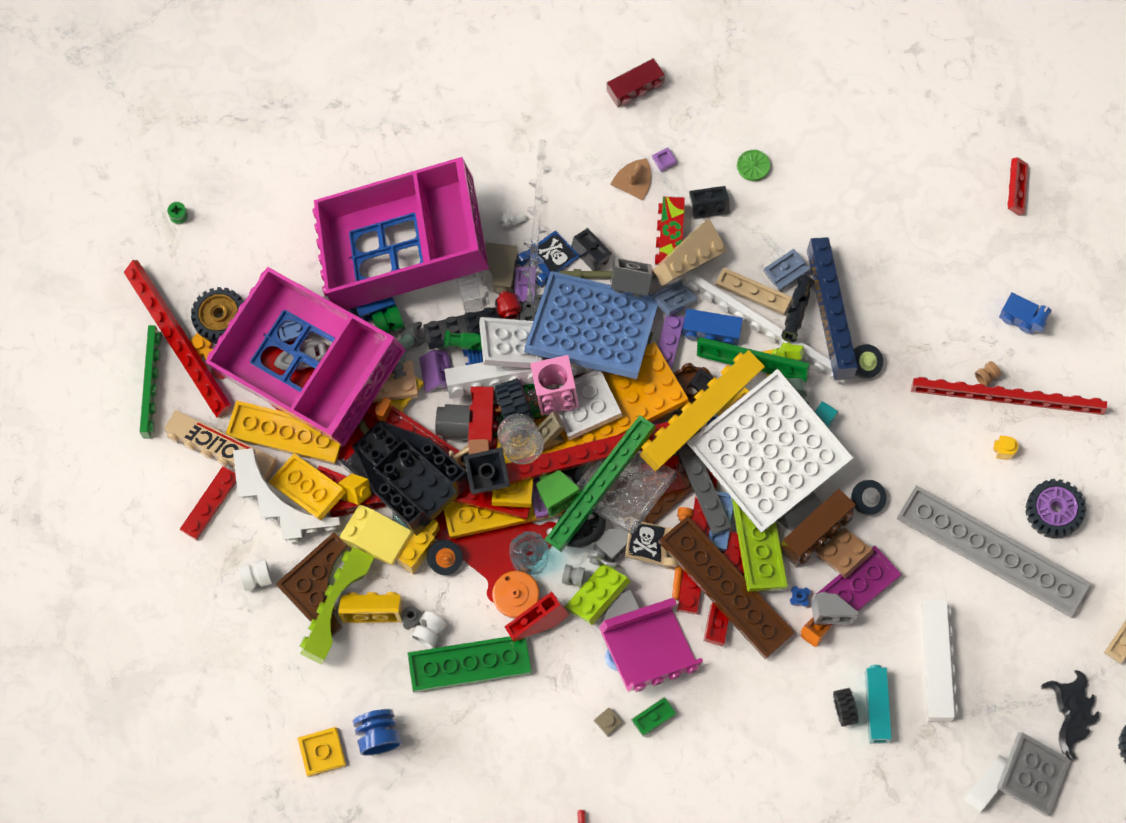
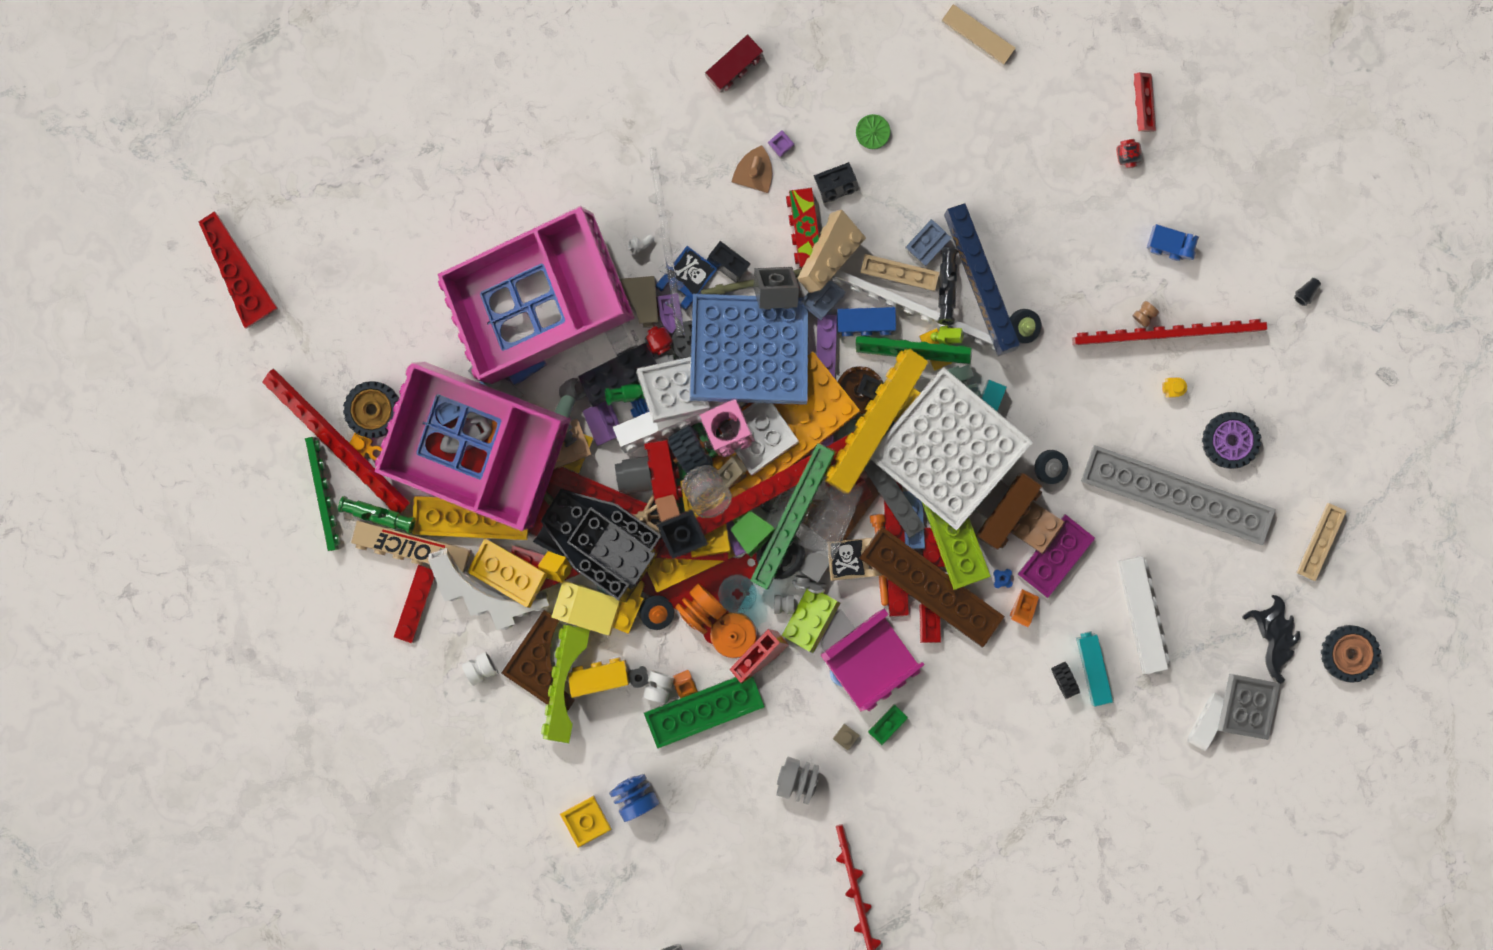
camera: 15 degrees left, 20 degrees up
green wheel [167,202,188,224] -> none
green wheel [372,306,405,334] -> none
orange plate [375,397,393,422] -> none
light grey slope [811,592,858,624] -> none
none -> red wing [198,211,278,329]
none -> green piece [338,496,416,534]
none -> orange slope [673,670,697,698]
none -> orange wheel [675,583,727,635]
none -> light grey wheel [776,757,819,805]
none -> tan tile [942,4,1015,65]
none -> head [1116,139,1143,168]

